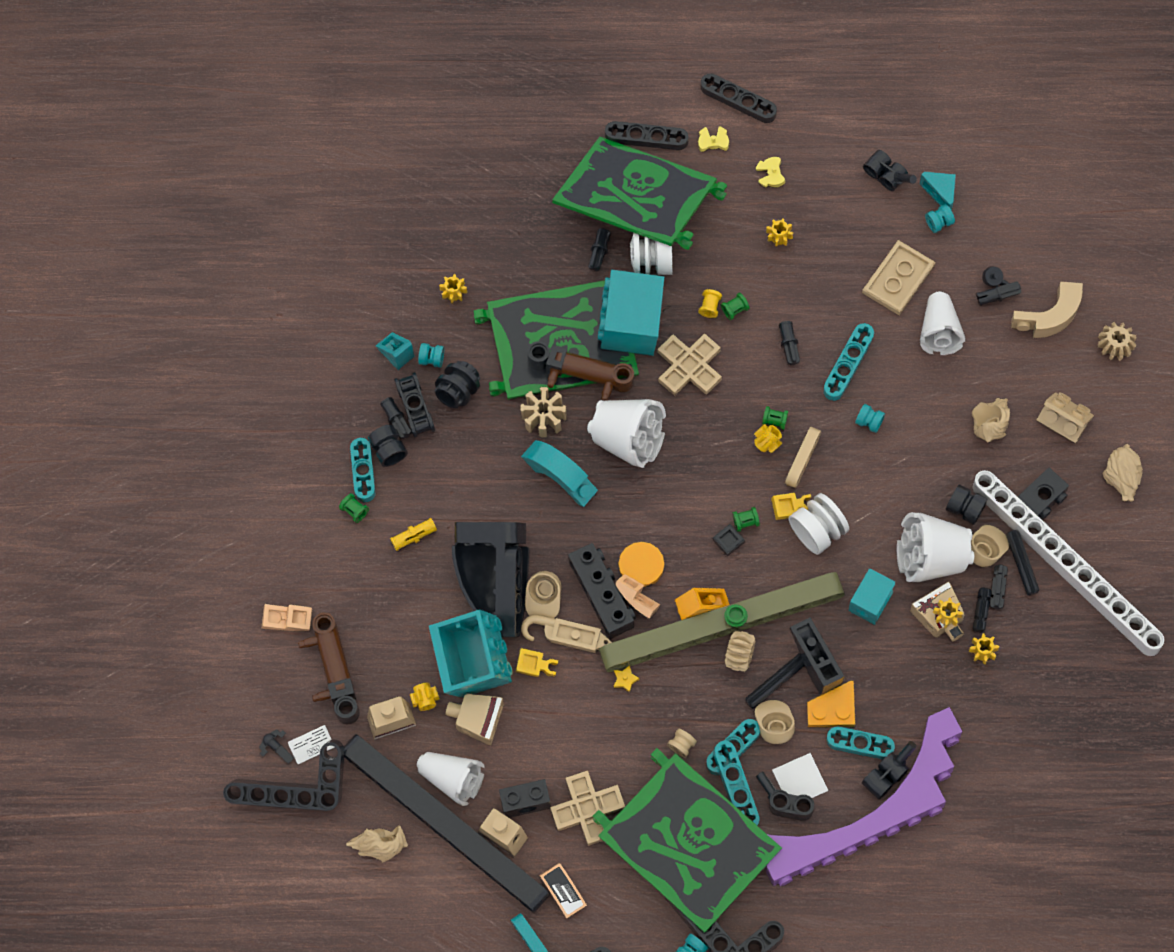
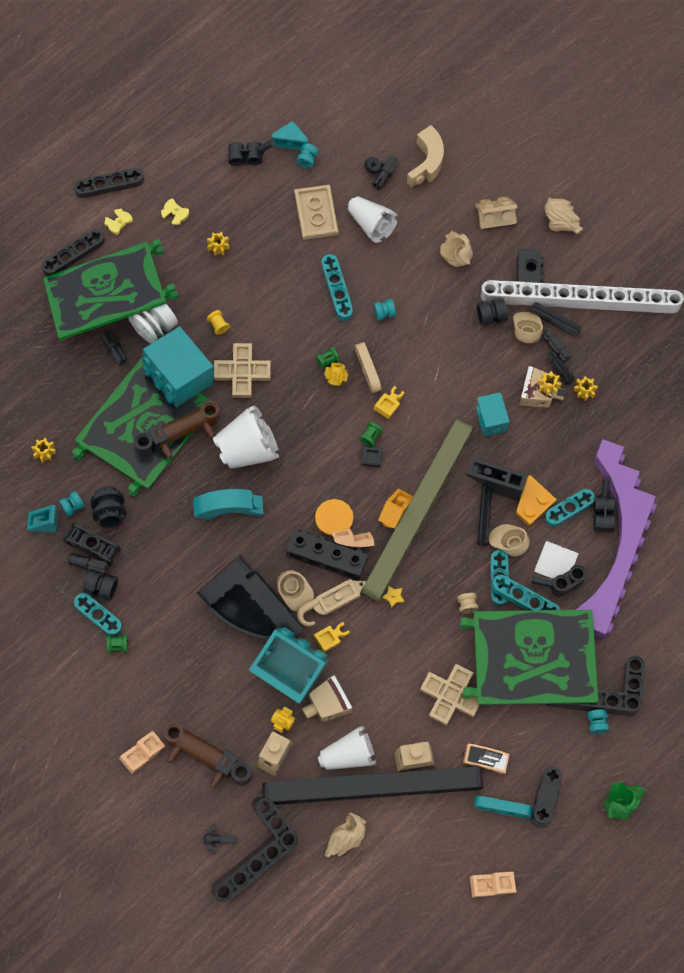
camera: 50 degrees left, 0 degrees up
white sticker [288,725,334,764] -> none
yellow pin [390,518,437,551] -> none
black brick [499,779,551,818] -> none
tan gear [521,387,567,437] -> none
green bush [720,292,750,321] -> none
green plate [724,604,748,628] -> none
tan gear [725,631,756,672] -> none
black axle [778,321,800,365] -> none
white wheel [789,493,849,555] -> none
white cone [897,512,974,582] -> none
tan gear [1098,322,1136,361] -> none

